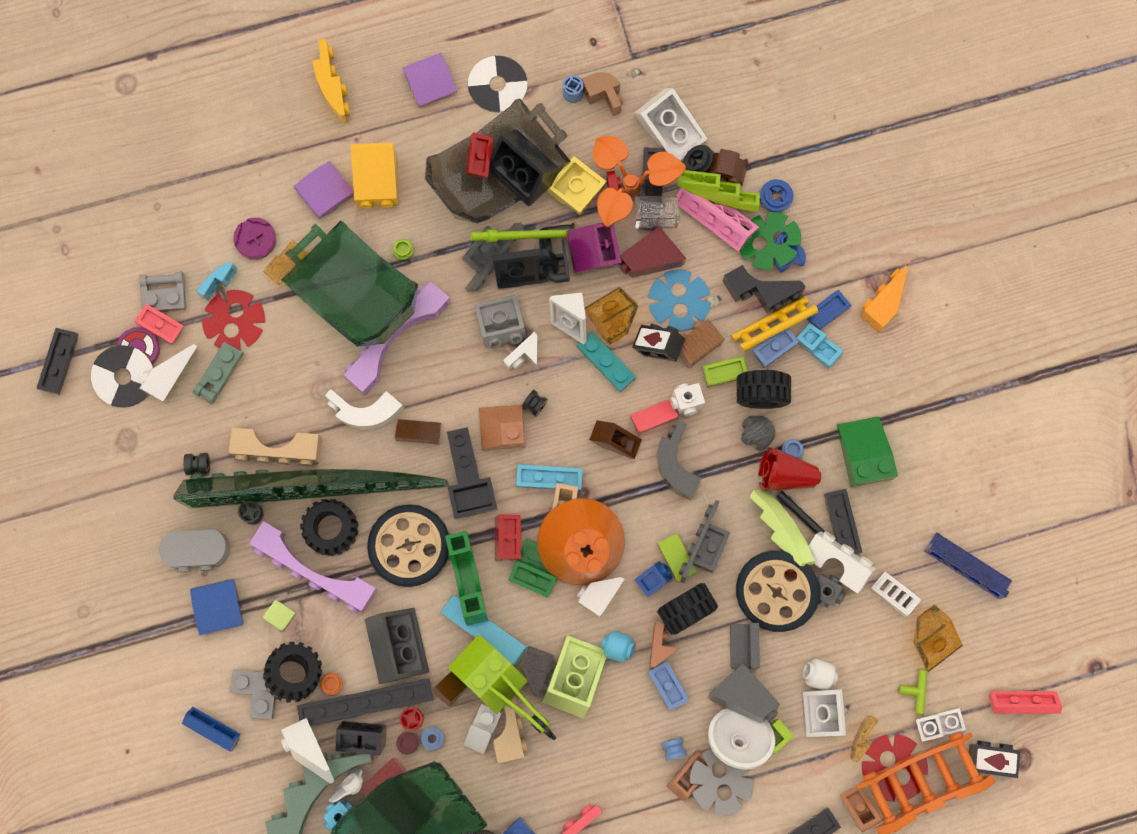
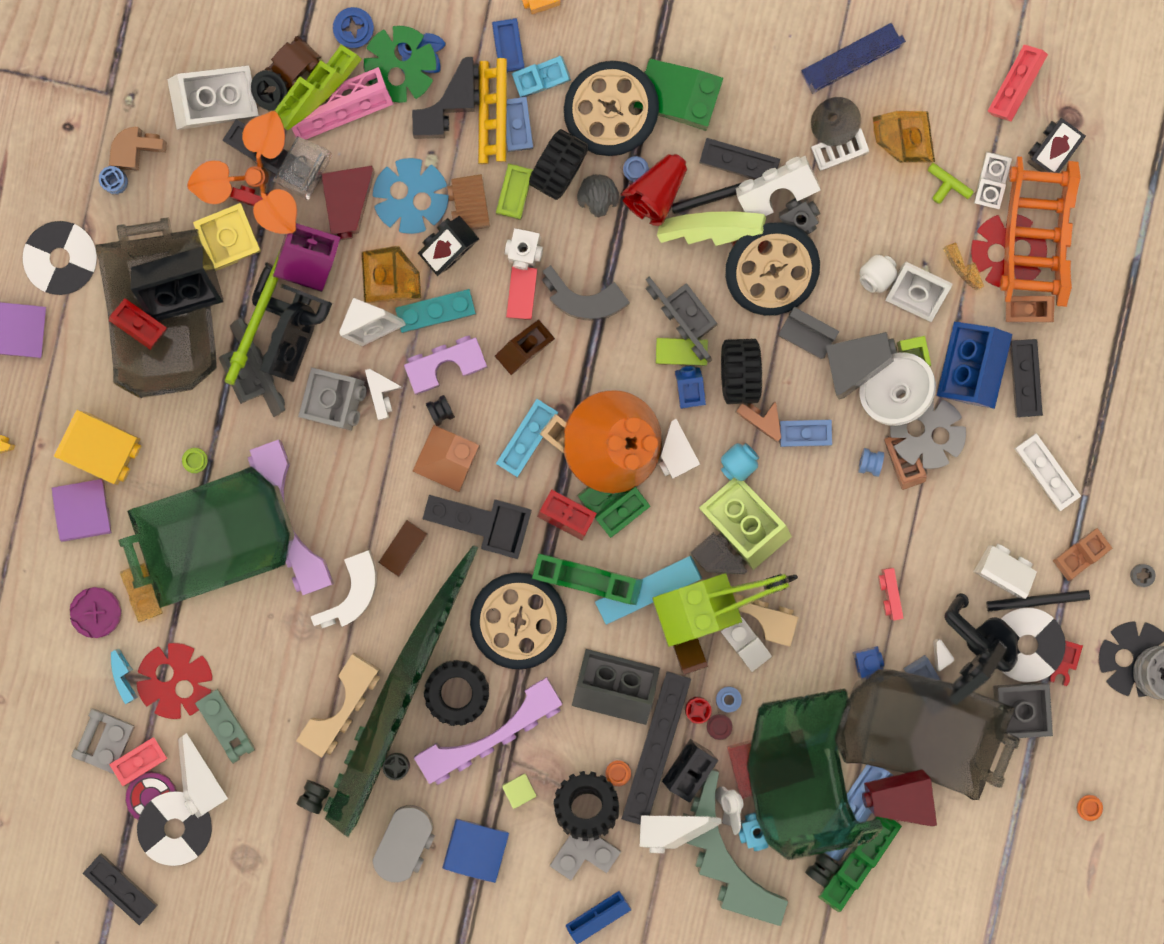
camera: 65 degrees left, 10 degrees up
none -> lavender arch [404,335,488,395]
none -> wedge [564,60,659,156]
none -> clear smoke dish [811,97,861,146]
none -> blue slope [936,322,1013,409]

